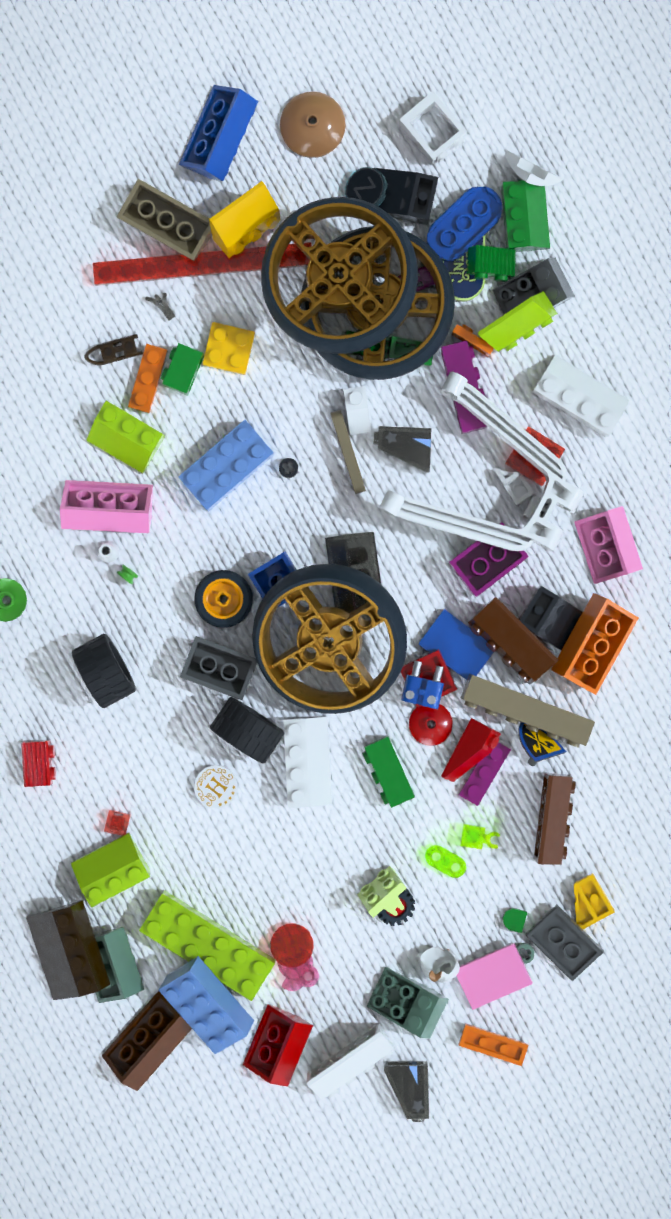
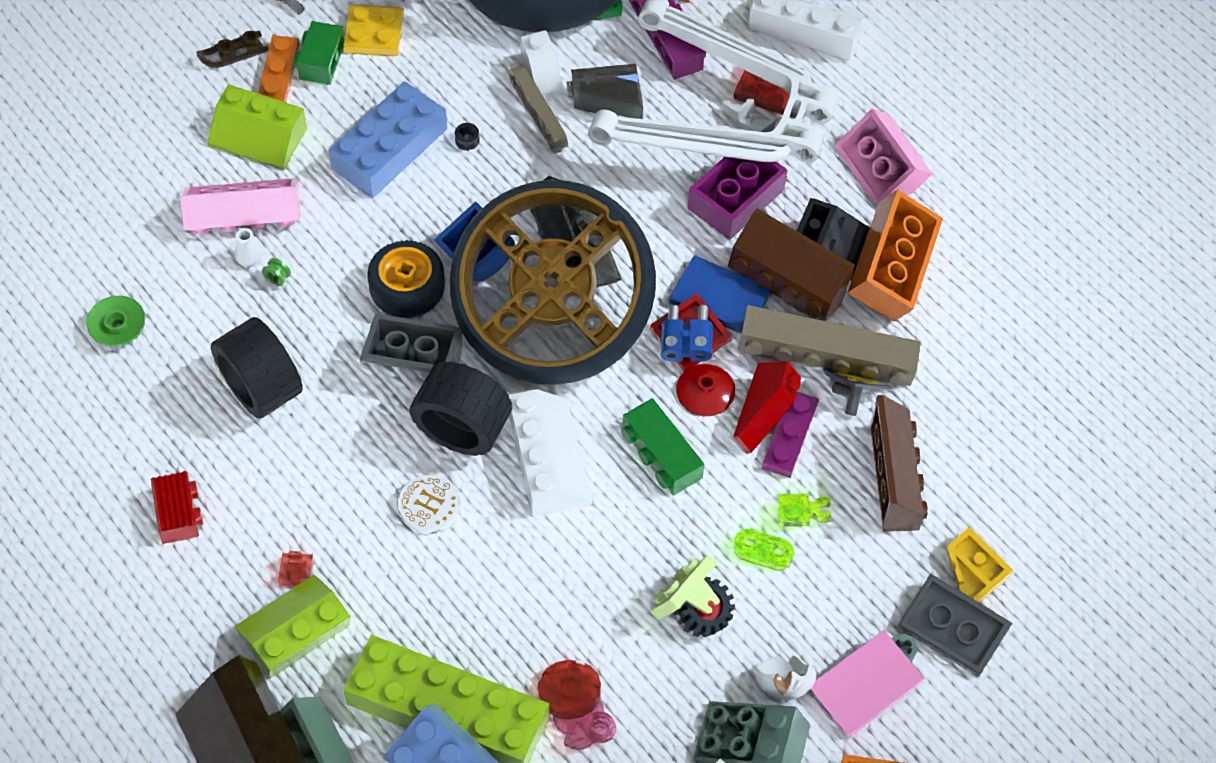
camera: 10 degrees left, 30 degrees down
green tile [502,908,528,933] -> none

